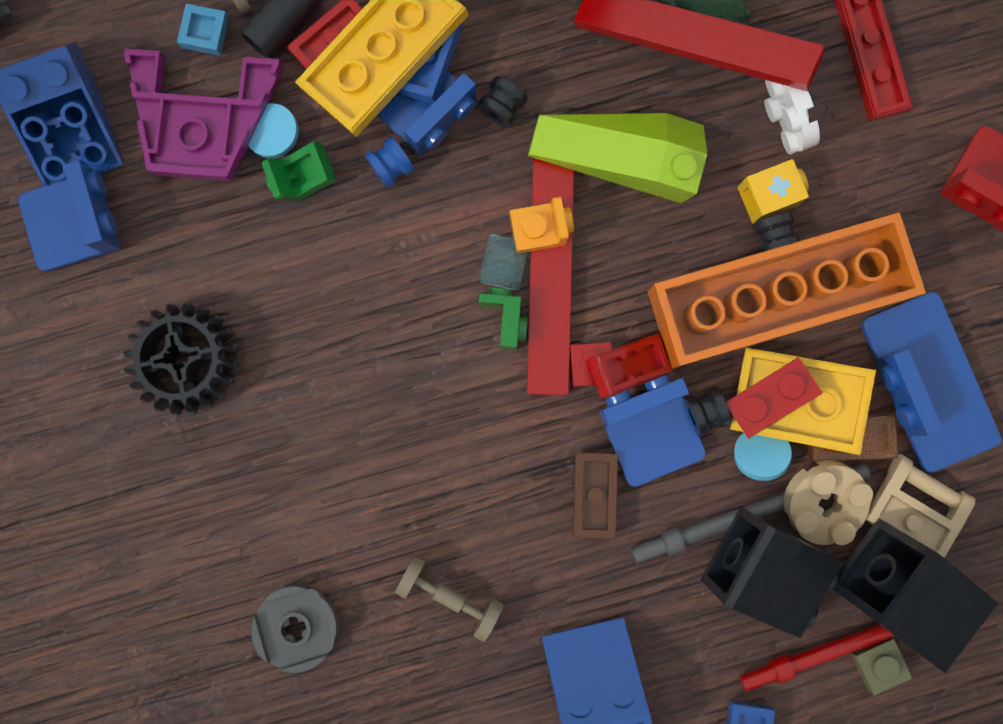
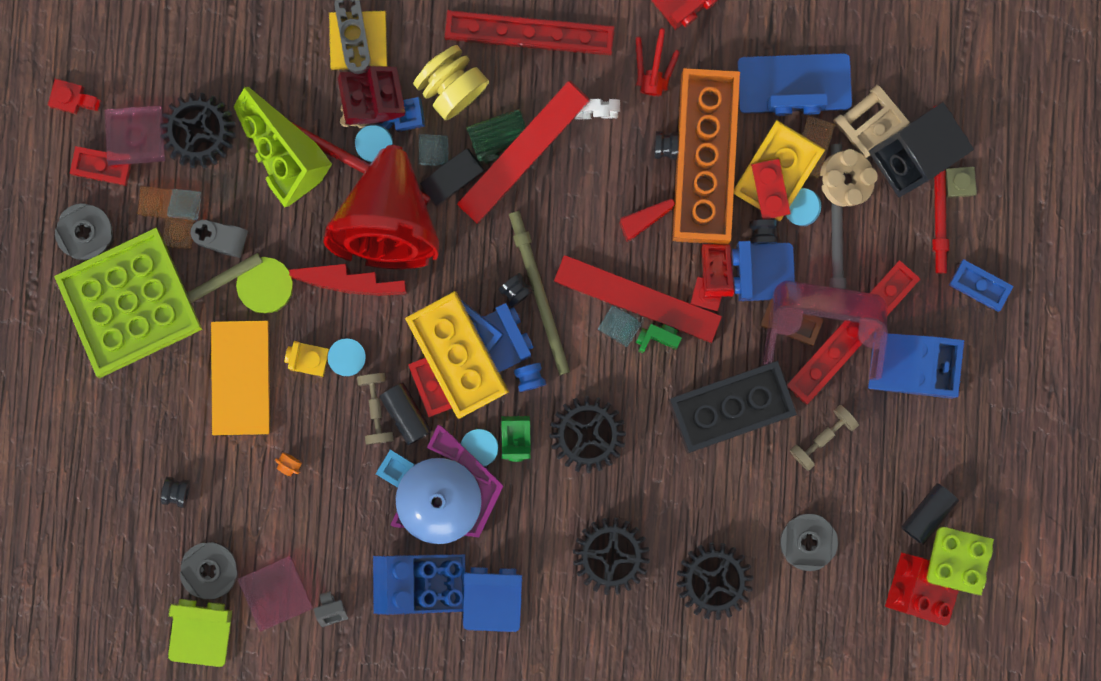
camera: 75 degrees left, 0 degrees up
light orange bracket [509,197,574,254] -> none
lime wedge [528,113,707,203] -> none
black slope [700,506,842,638] -> none
yellow brick [737,159,809,224] -> none
none -> medium blue dish [396,458,482,544]
none -> olive bar [509,211,570,375]
none -> black gear [549,396,626,473]
none -> red slope [619,199,675,242]
none -> red plant [636,28,680,96]
none -> black brick [668,361,797,454]
none -> black gear [676,542,754,620]
none -> clear pink windscreen [763,281,888,381]
none -> red plate [787,260,920,405]

